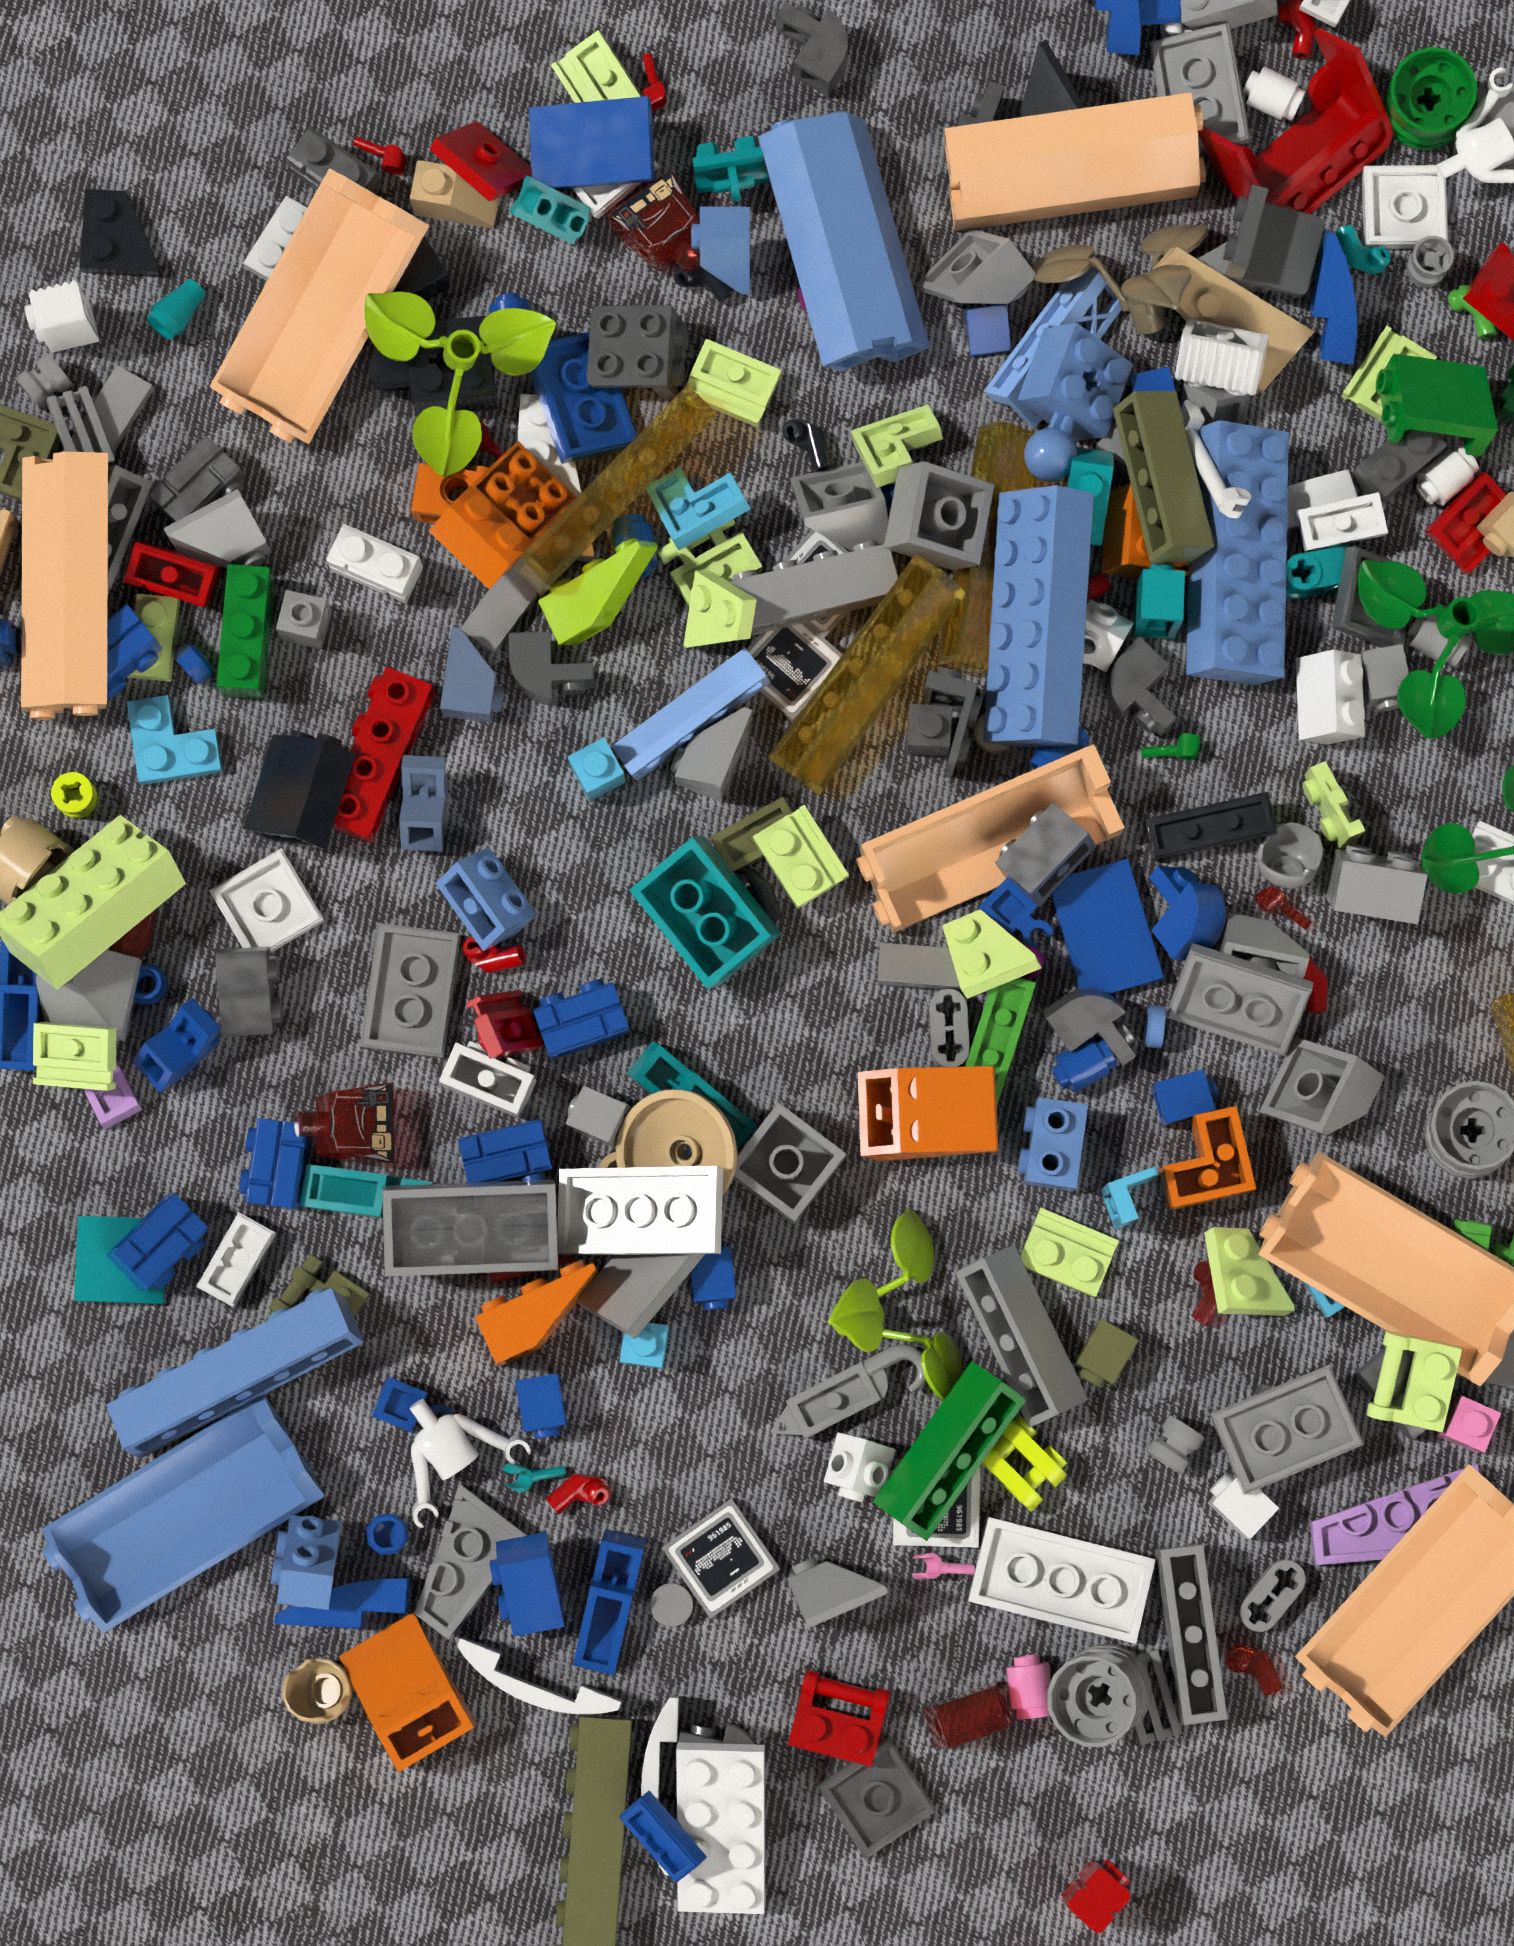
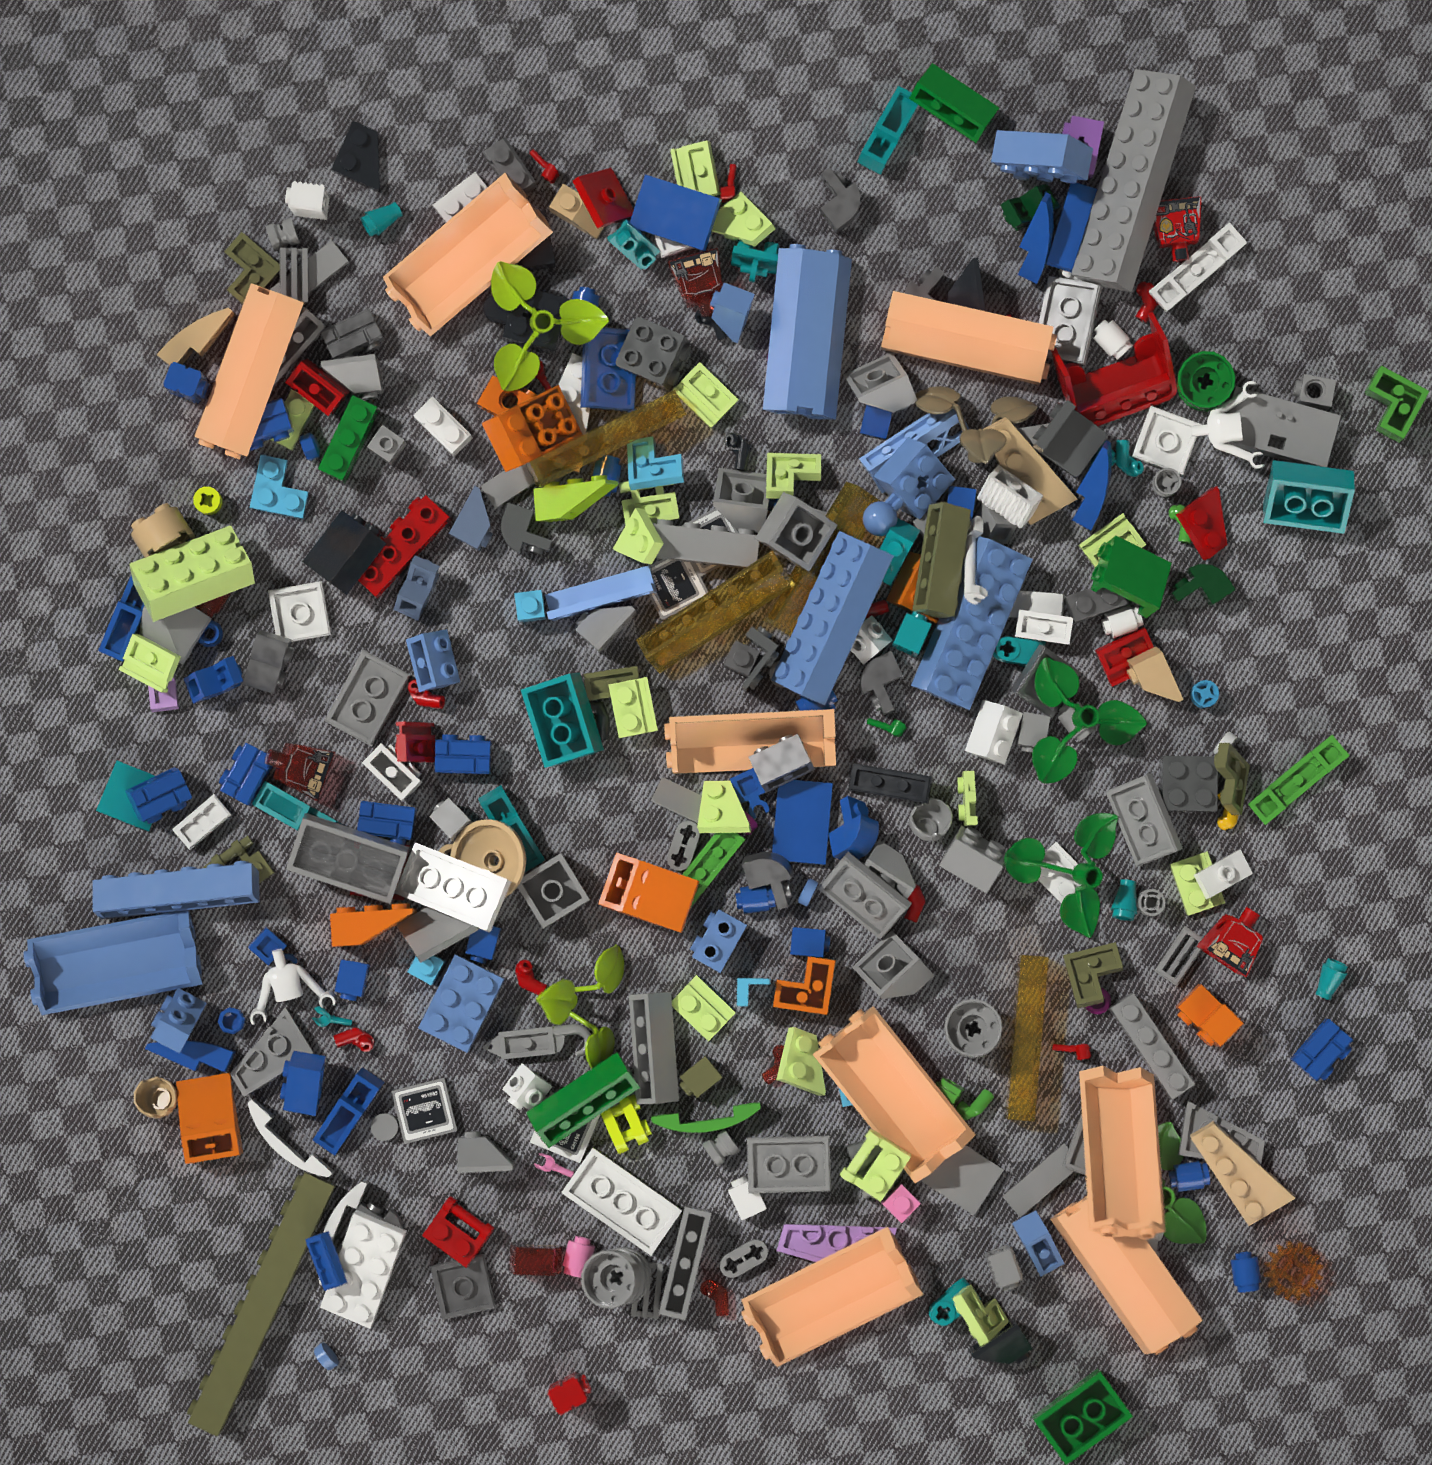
camera: 25 degrees right, 5 degrees up
clear red hand [1254,886,1311,930] -> none
none -> medium blue brick [418,954,505,1053]
none -> red arm [515,959,547,996]
none -> bright green slope [651,1102,761,1133]
none -> yellowish green wing [711,192,775,246]

